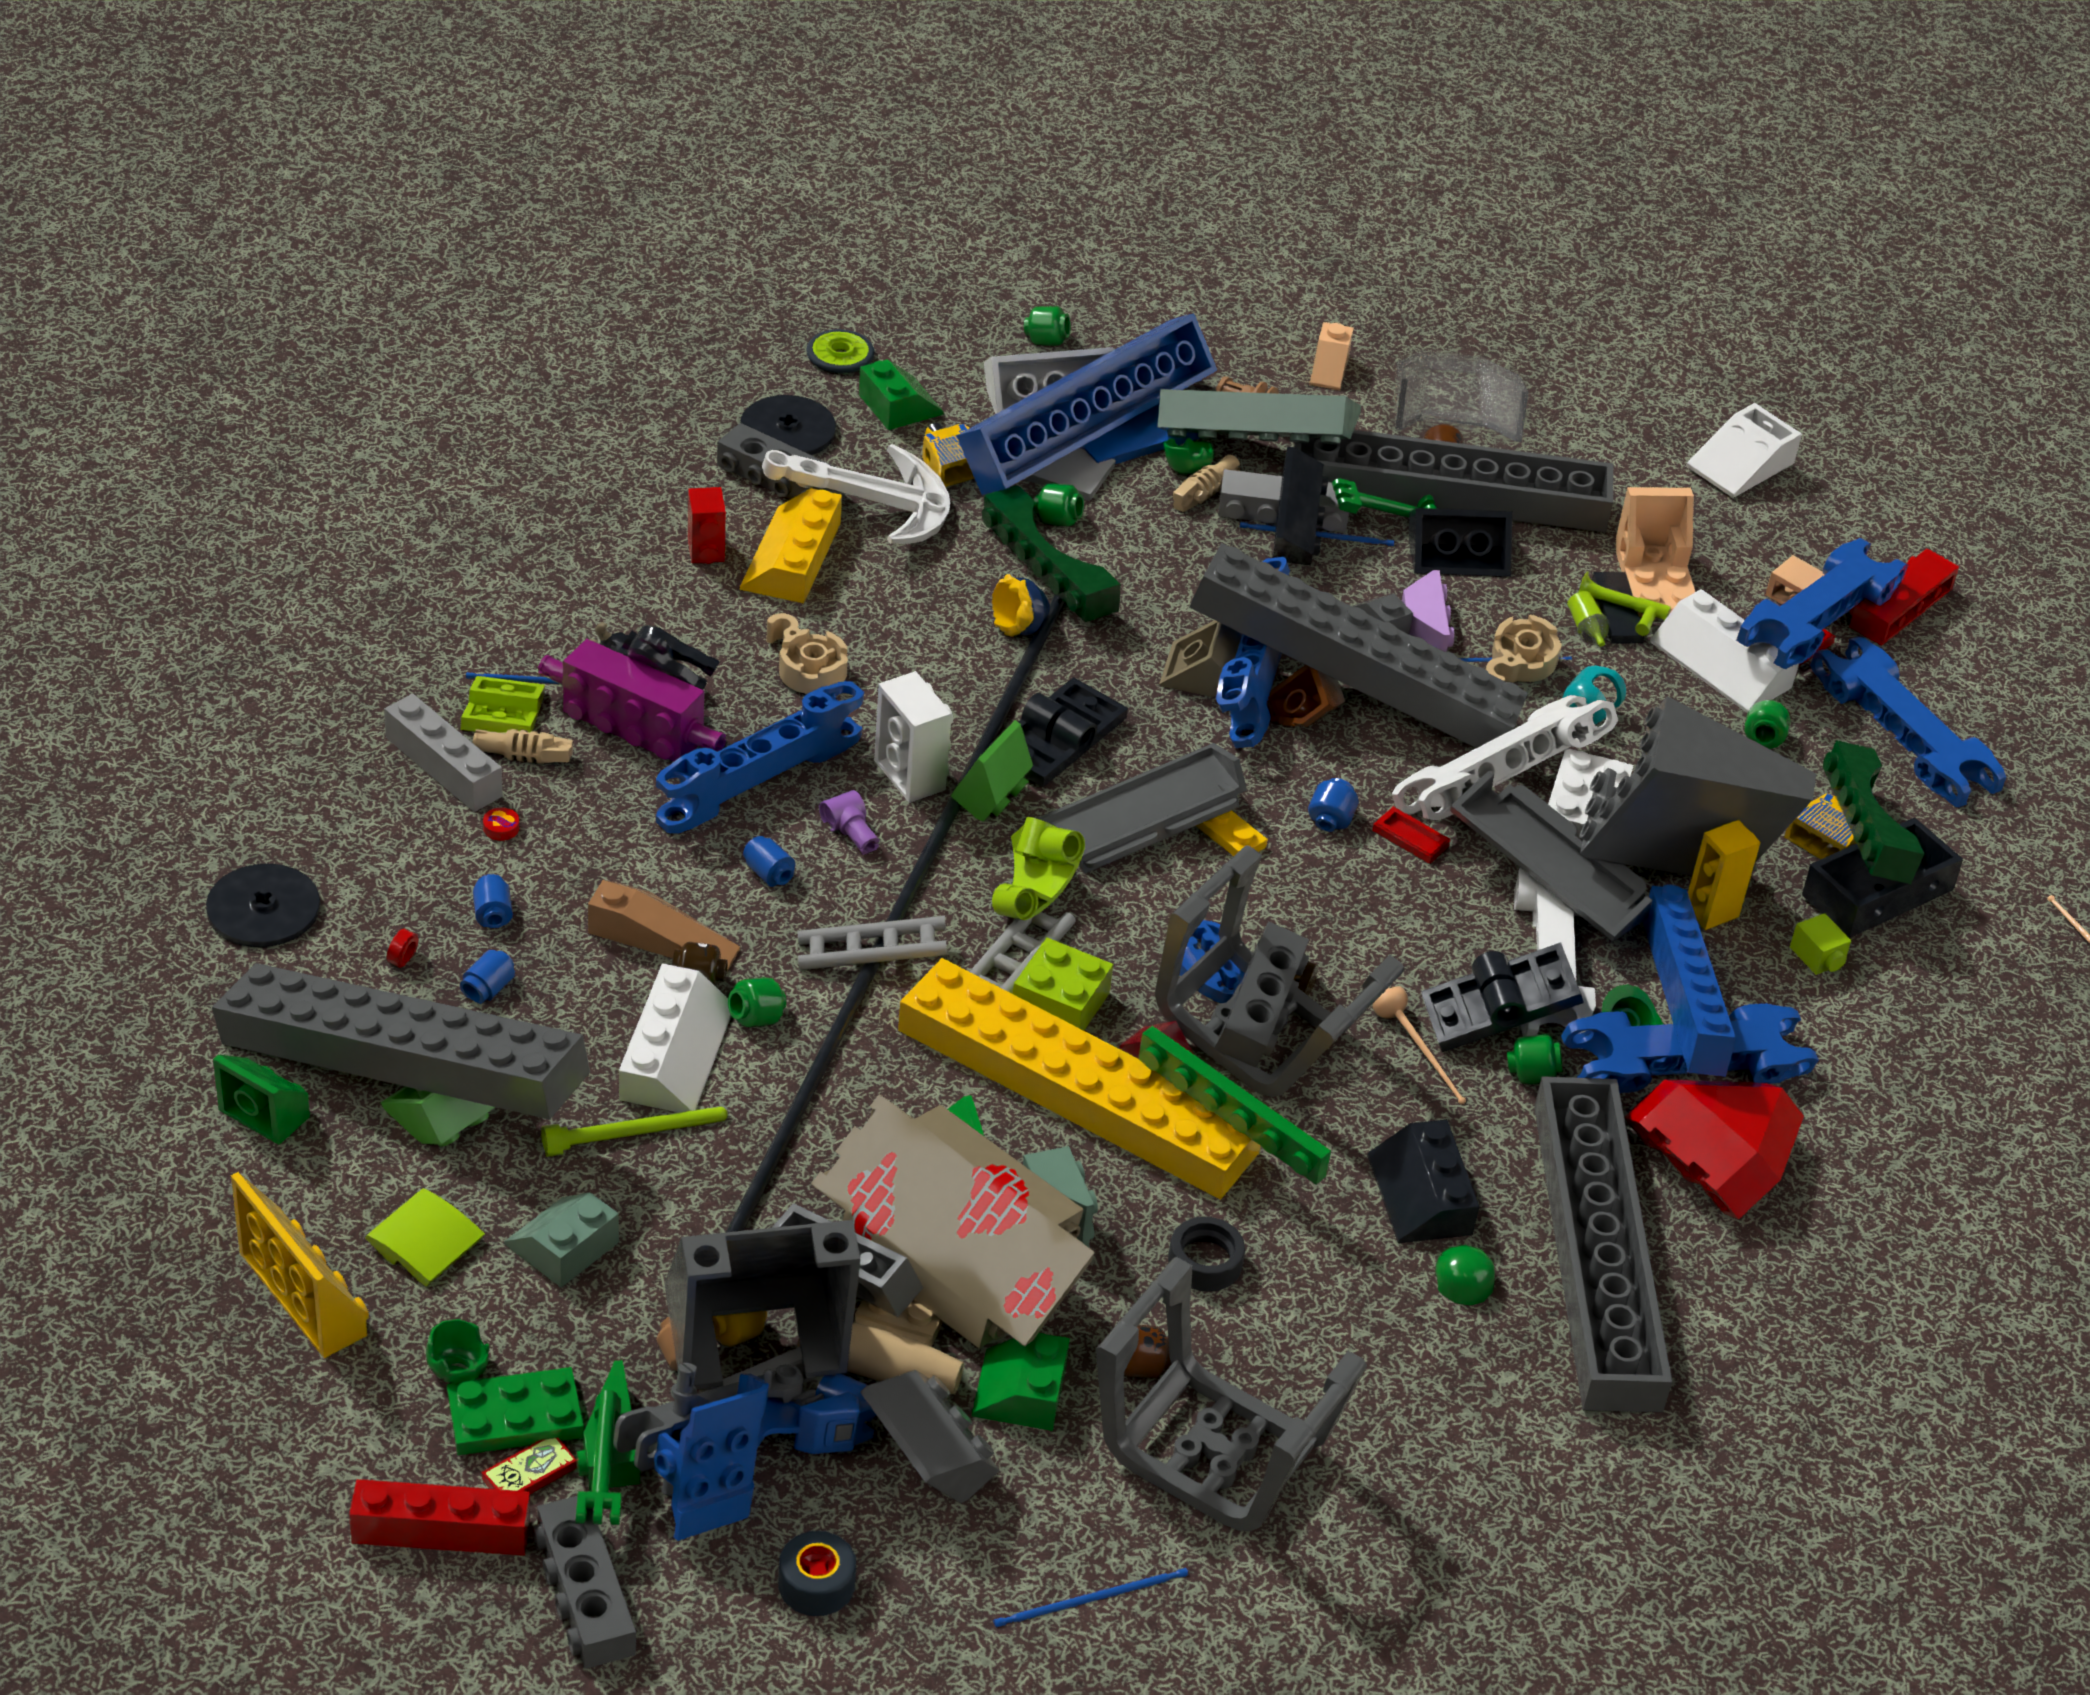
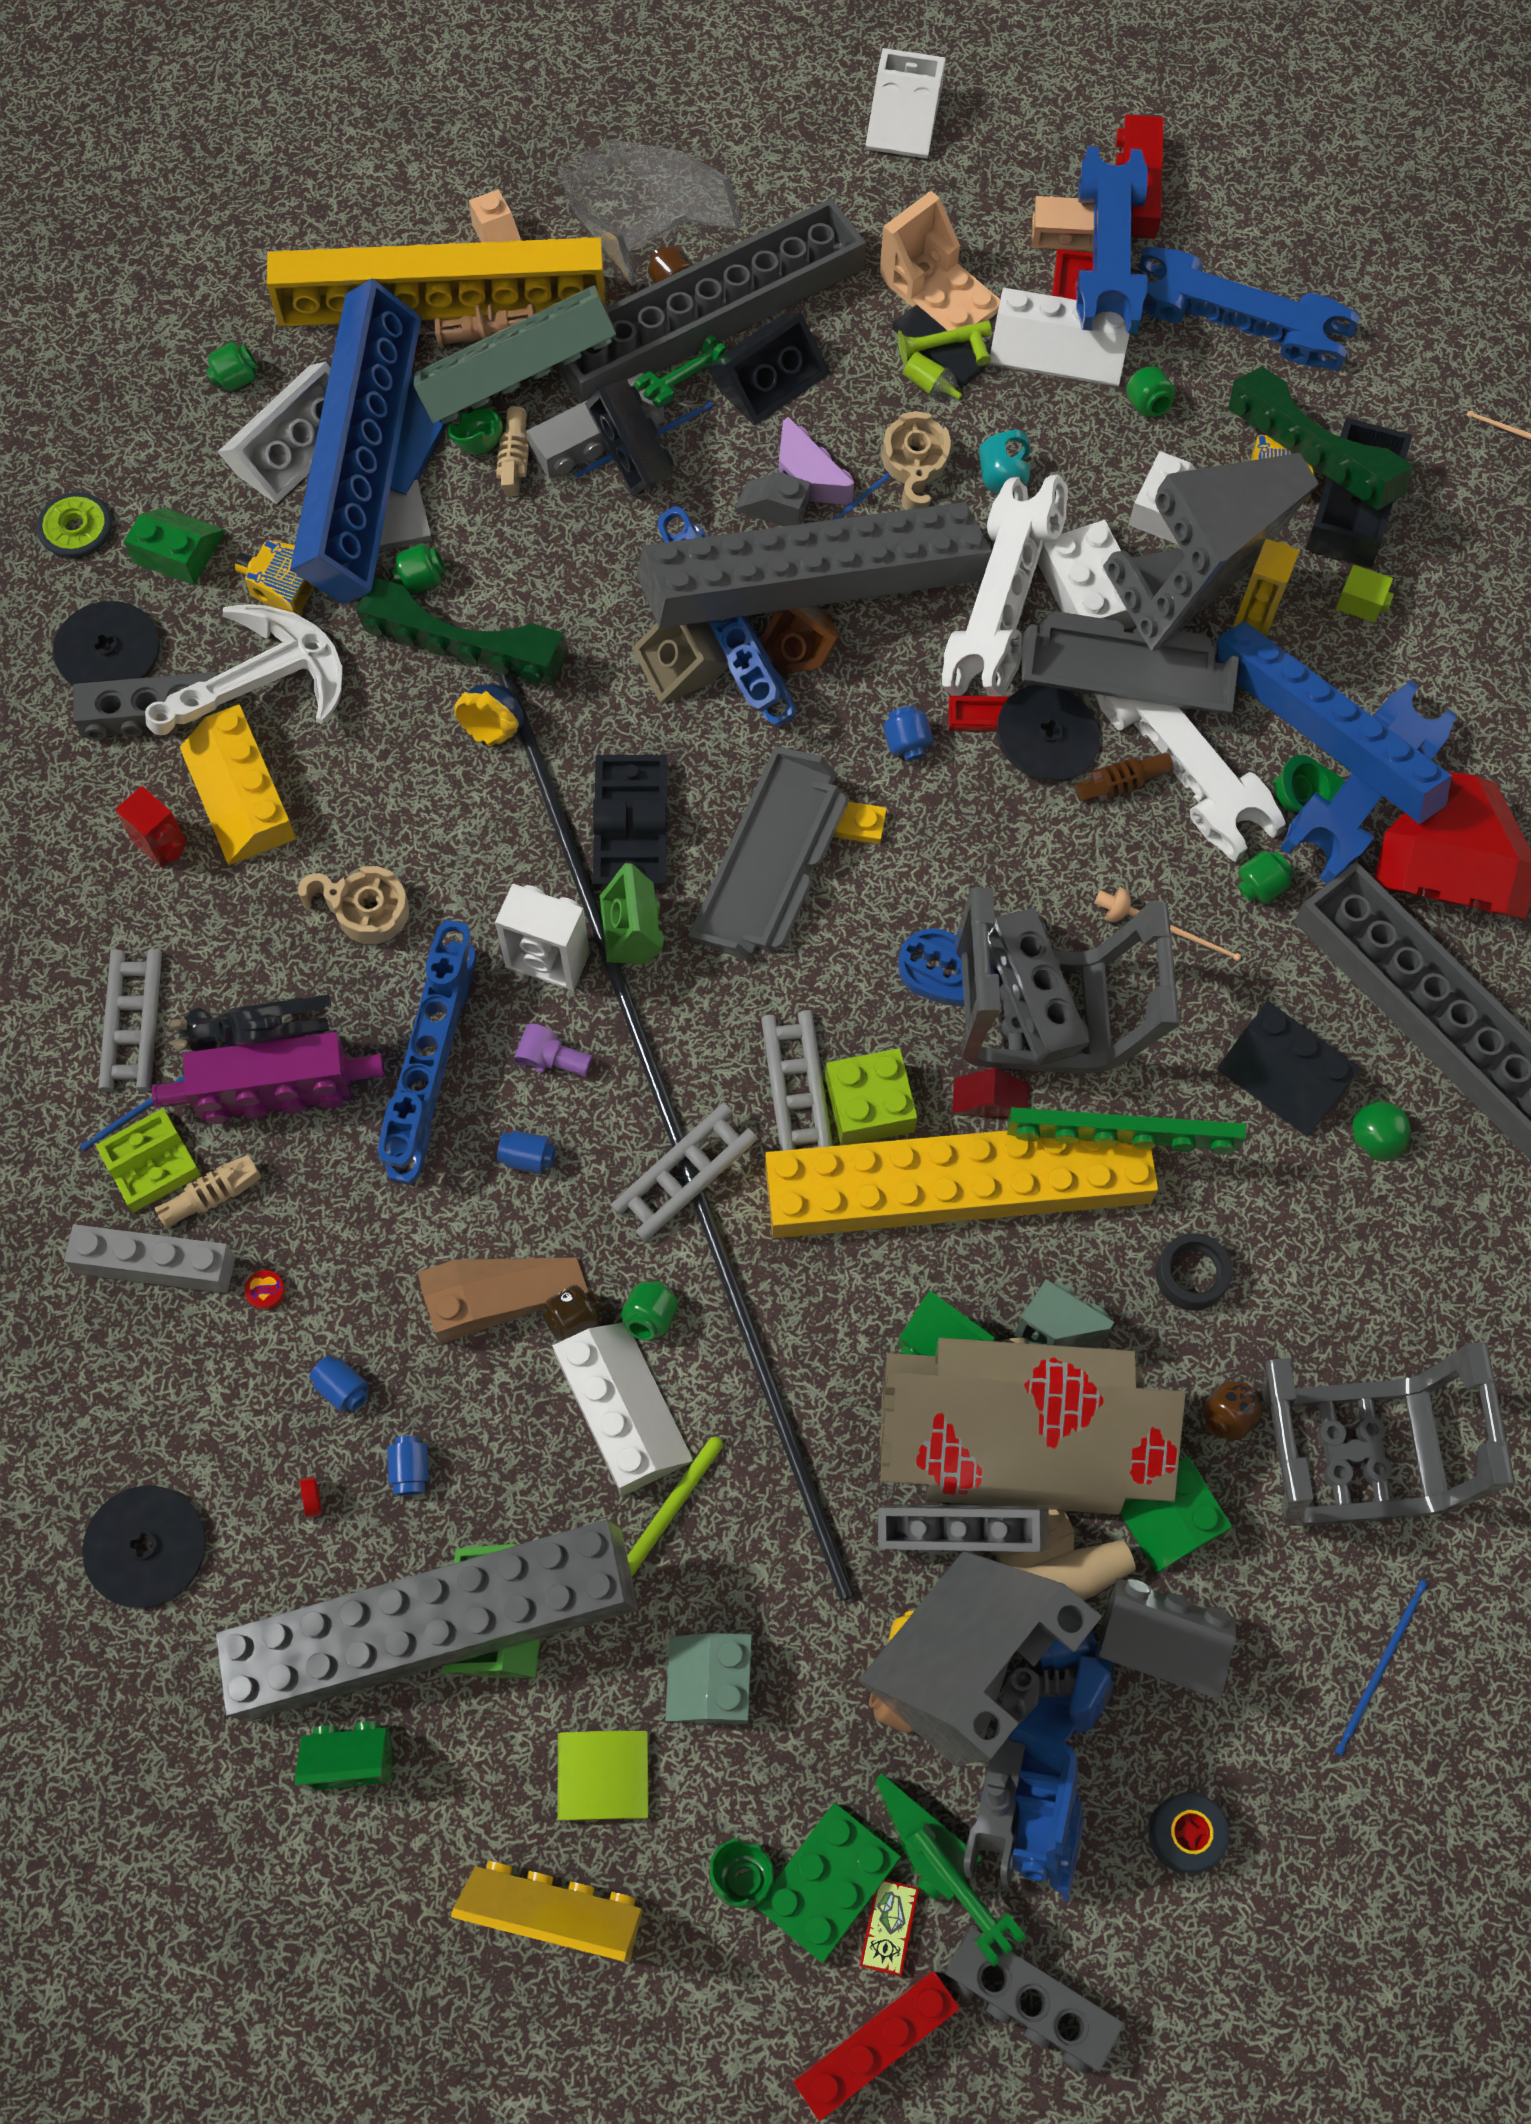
camera: 35 degrees left, 25 degrees up
lime panel [992,817,1085,920] -> none
black plate [1421,942,1584,1052] -> none
none -> light grey bar [98,949,162,1092]
none -> yellow brick [267,237,606,326]
none -> black piece [996,685,1100,782]
none -> reddish brown hinge [1074,752,1174,802]

